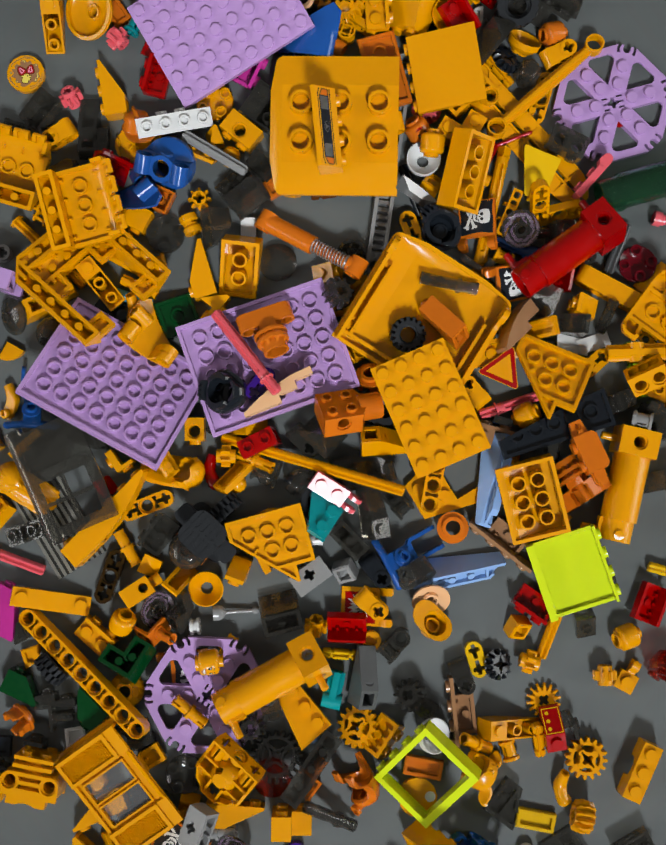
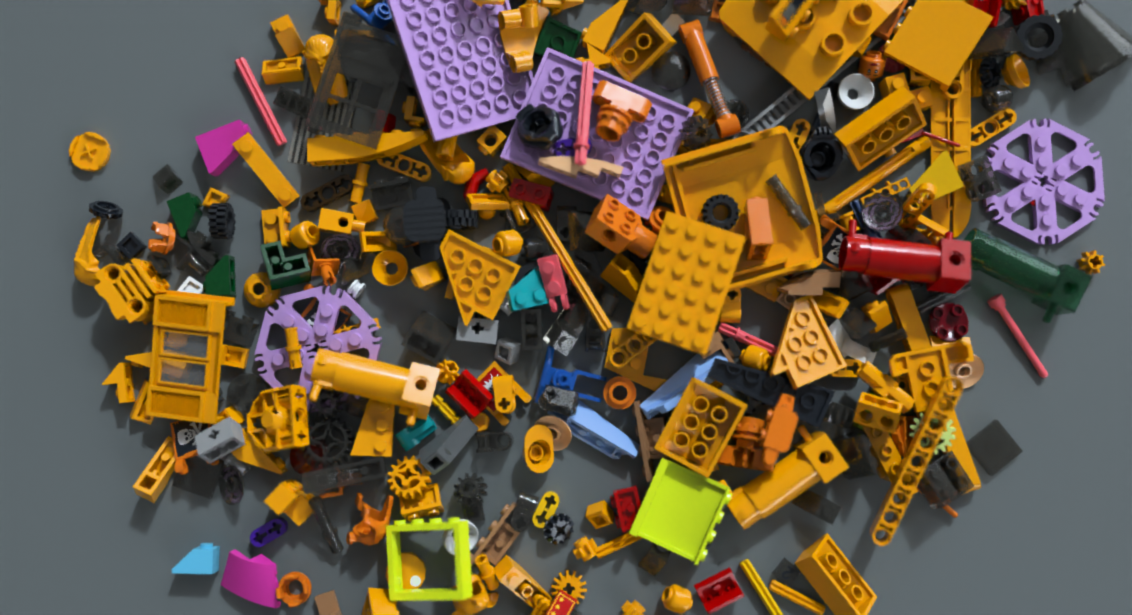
camera: 45 degrees right, 0 degrees up
clear smoke slope [14,622,32,645] -> none
light orange beam [19,609,150,739] -> none
light orange head [195,648,224,676] -> none
light grey hinge [212,605,259,621] -> none
black piece [358,551,391,588] -> none
orange tile [402,753,444,781] -> none
light orange head [419,128,445,158] -> none
light orange slope [420,173,442,198] -> none
flag [458,198,498,254] -> none
piece [479,347,518,389] -> none
light orange piece [486,33,605,140] -> none
light orange bush [498,740,520,763] -> none
orange head [538,20,568,47] -> none
light orange piece [538,38,577,72] -> none
coral hinge [571,153,613,200] -> none
light grey bush [631,410,654,430] -> none
none -> light orange head [492,230,523,257]

